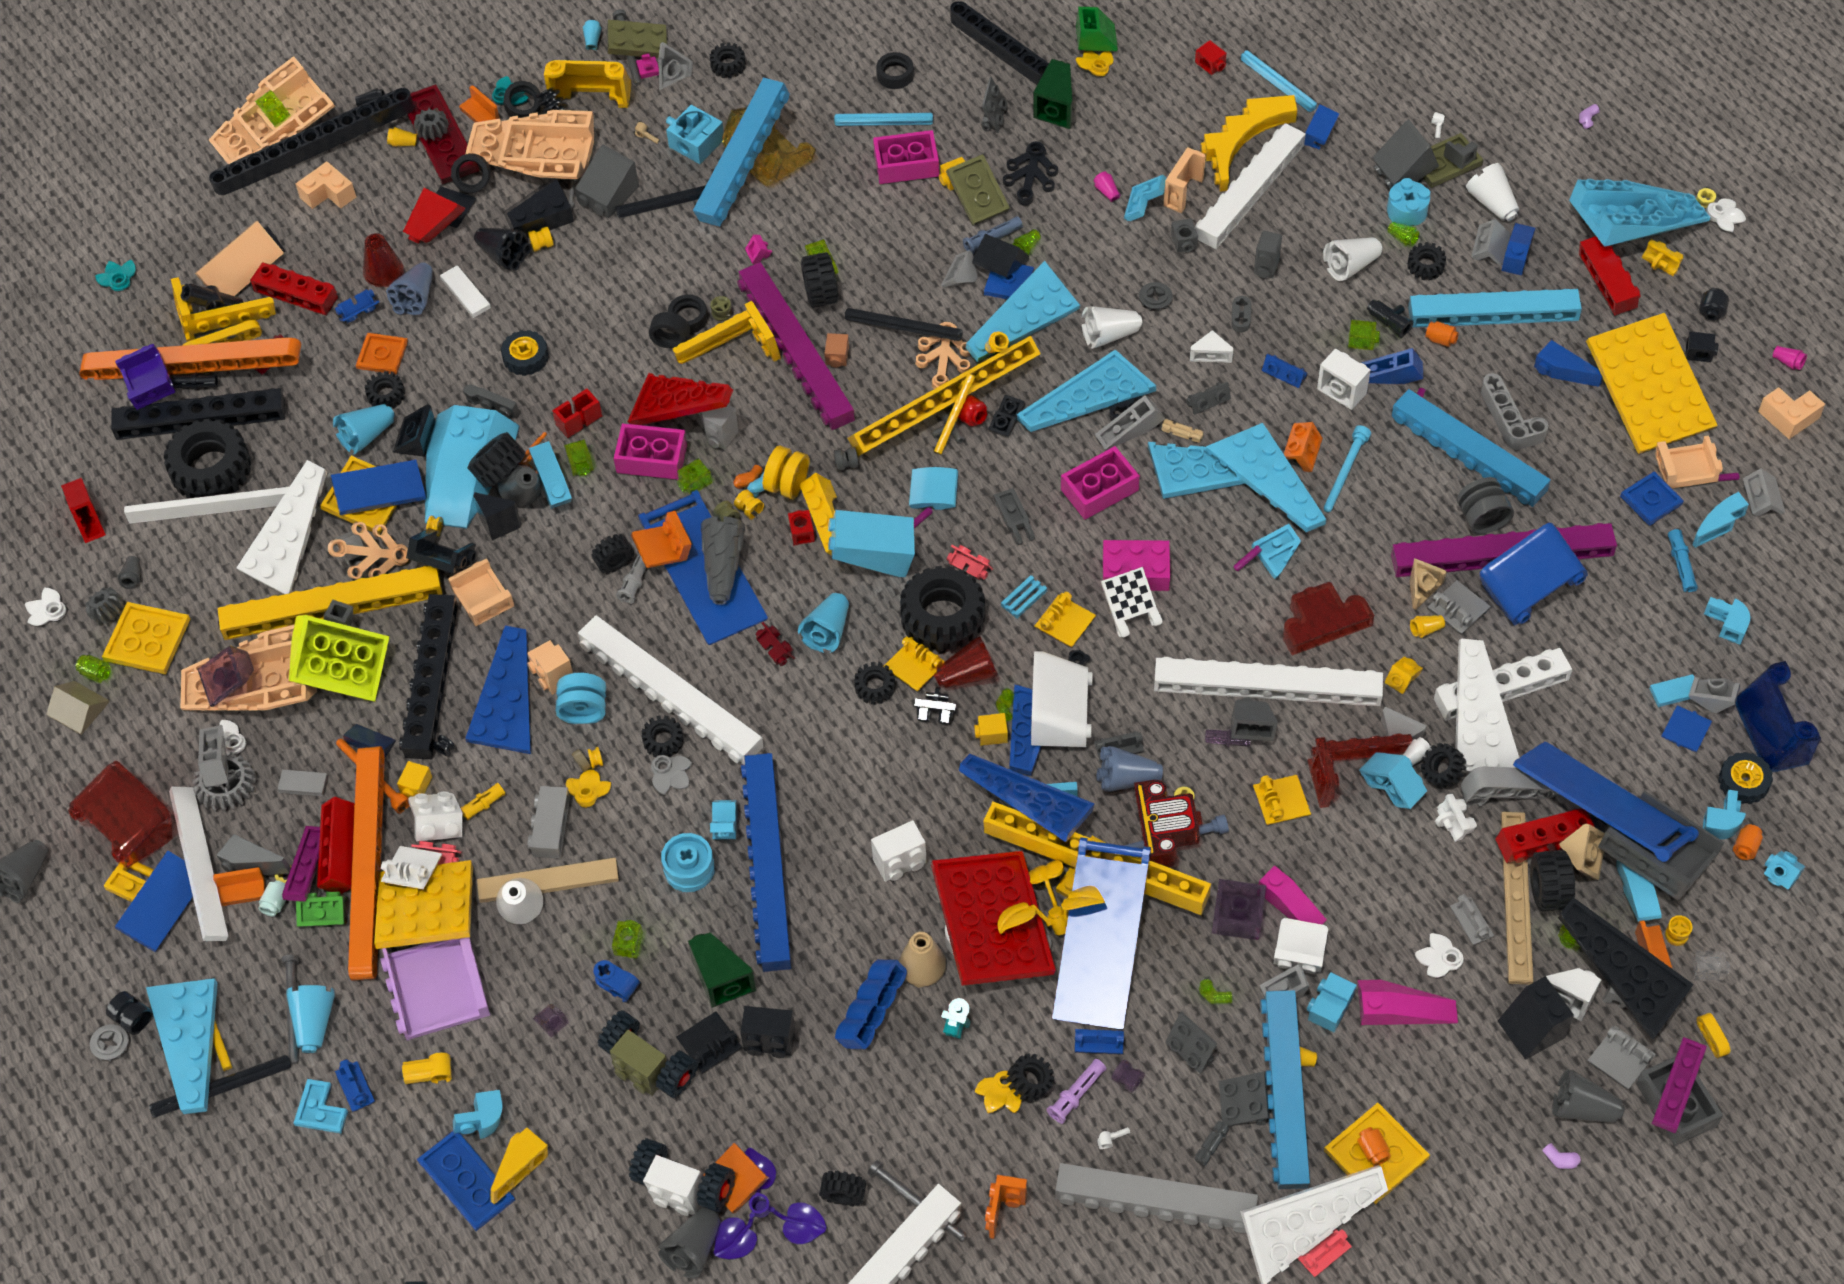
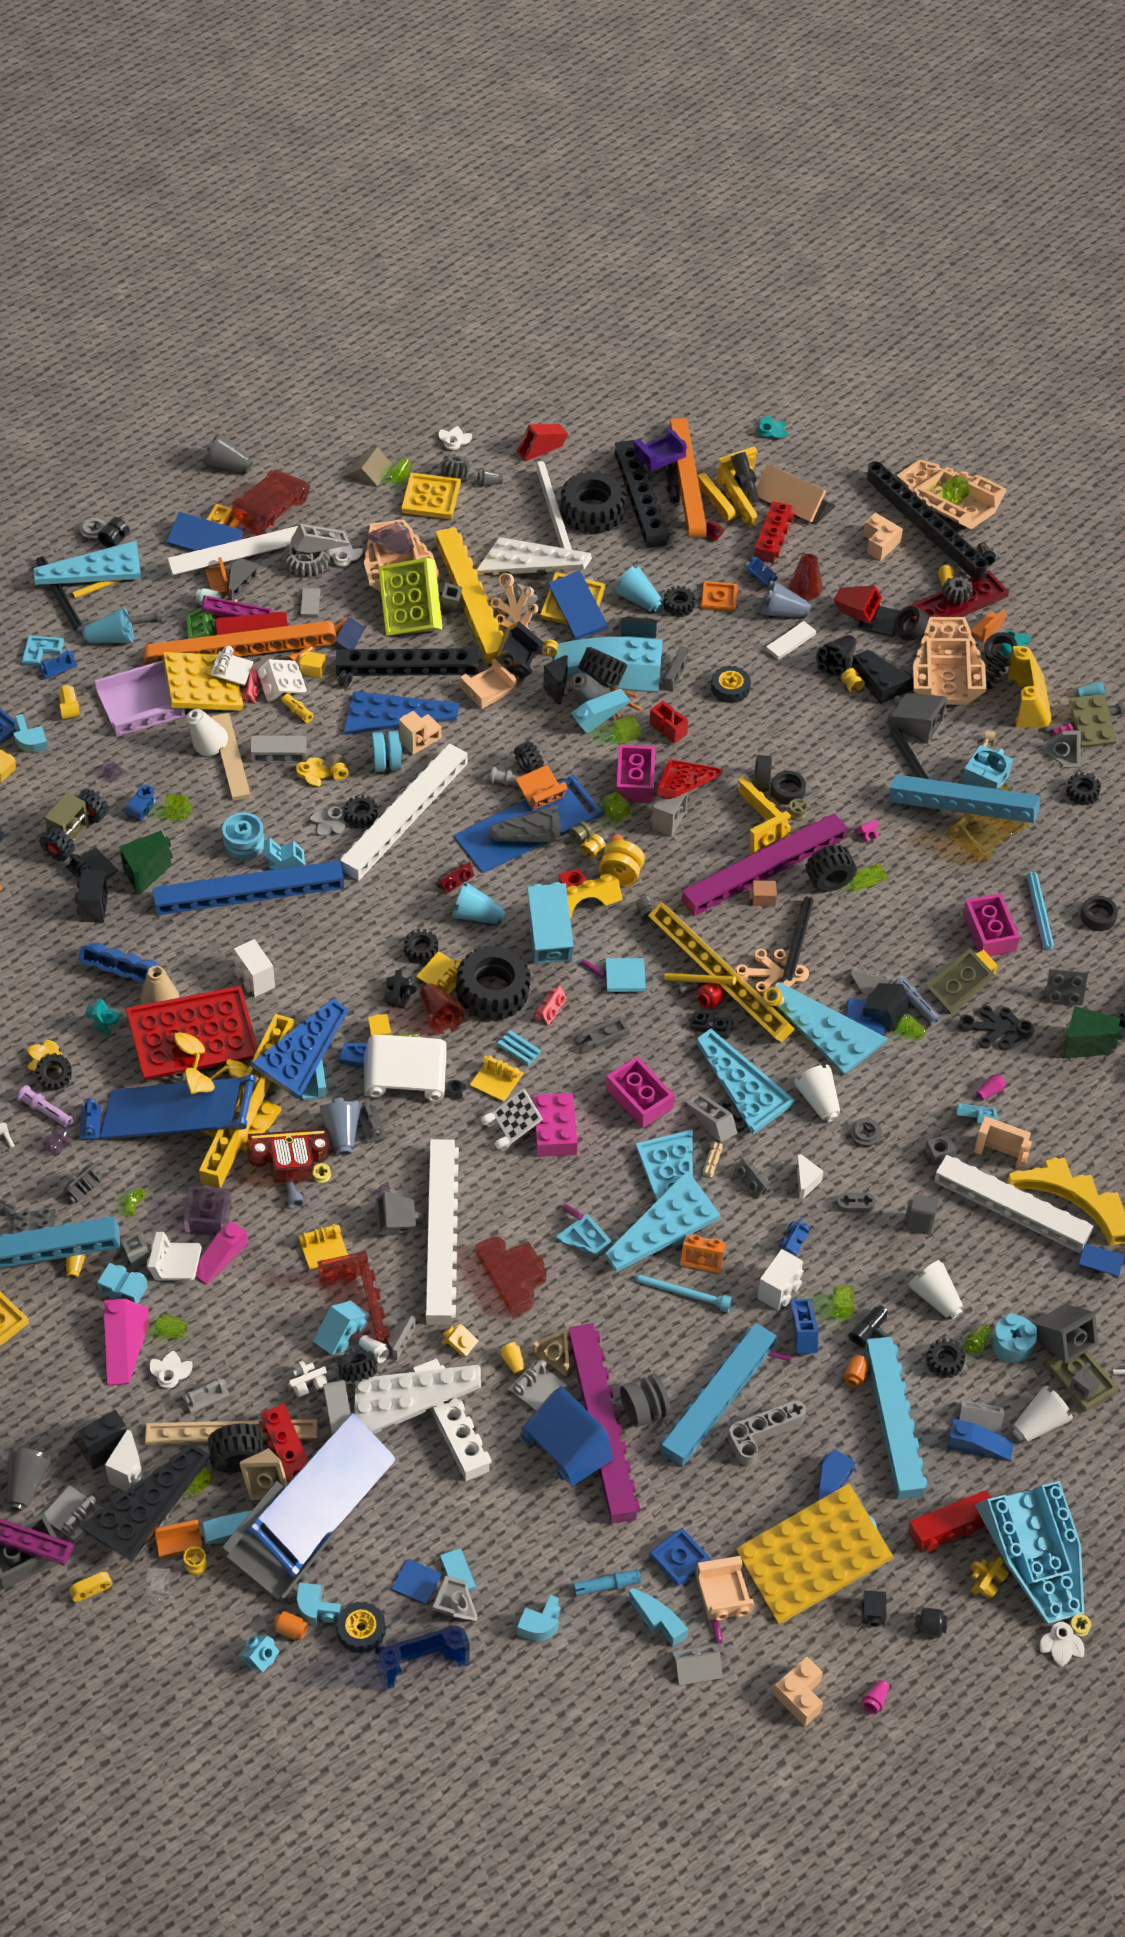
camera: 80 degrees right, 5 degrees down
none -> clear neon green brick [155,1314,188,1339]

